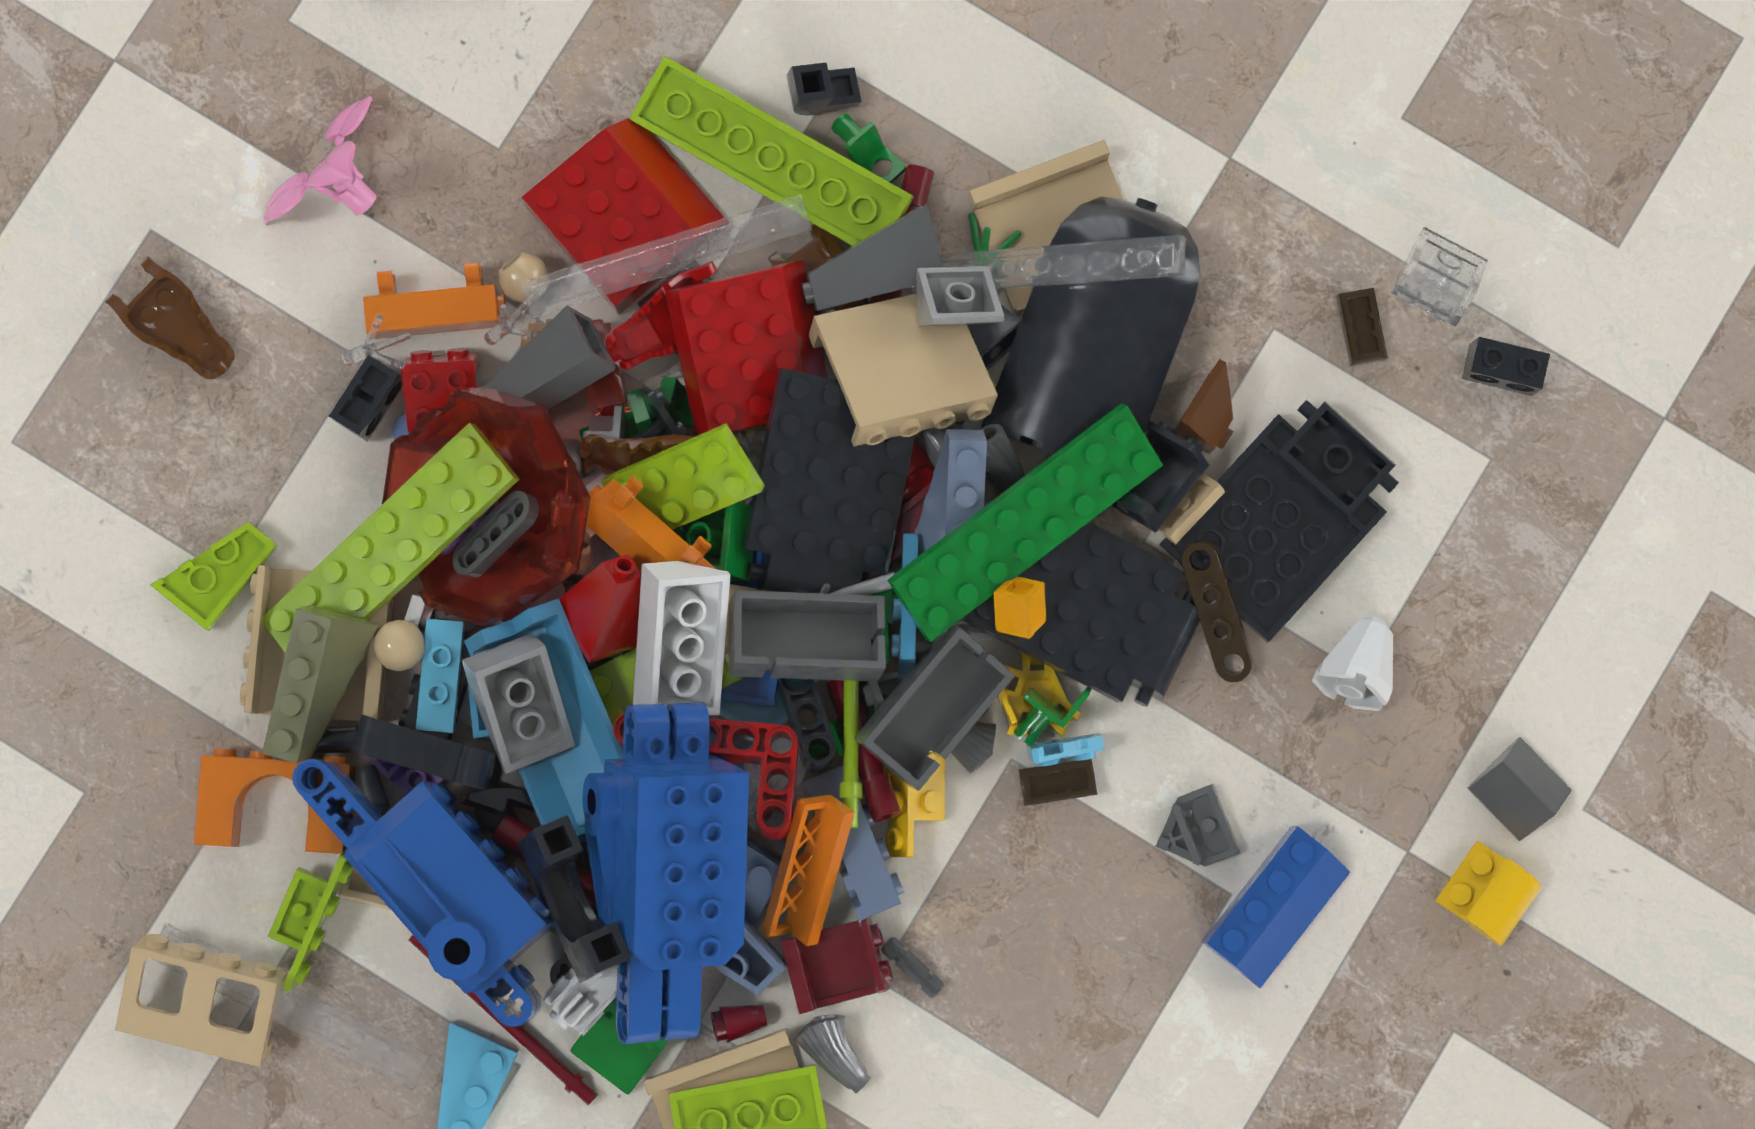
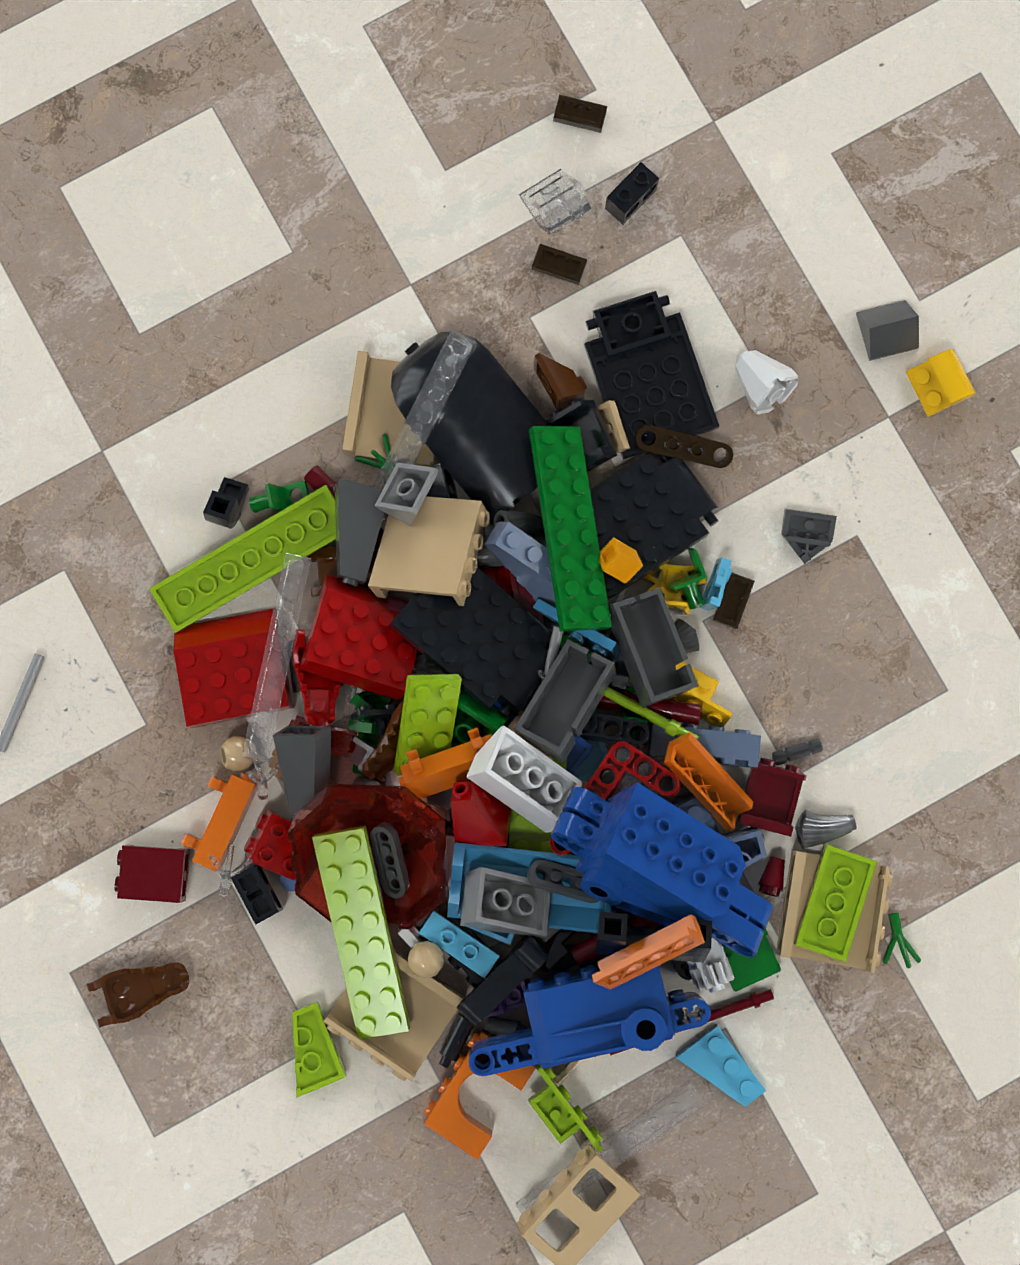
camera: 55 degrees left, 0 degrees up
olive wedge [262,605,381,763] -> none
bright pink plant [264,96,377,226] -> none
blue slope [1201,826,1350,988] -> none
none -> dark red panel [114,845,190,903]
none -> dark grey plate [527,860,599,903]
none -> dark brown plate [553,94,607,133]
none -> orange fence [592,914,705,990]

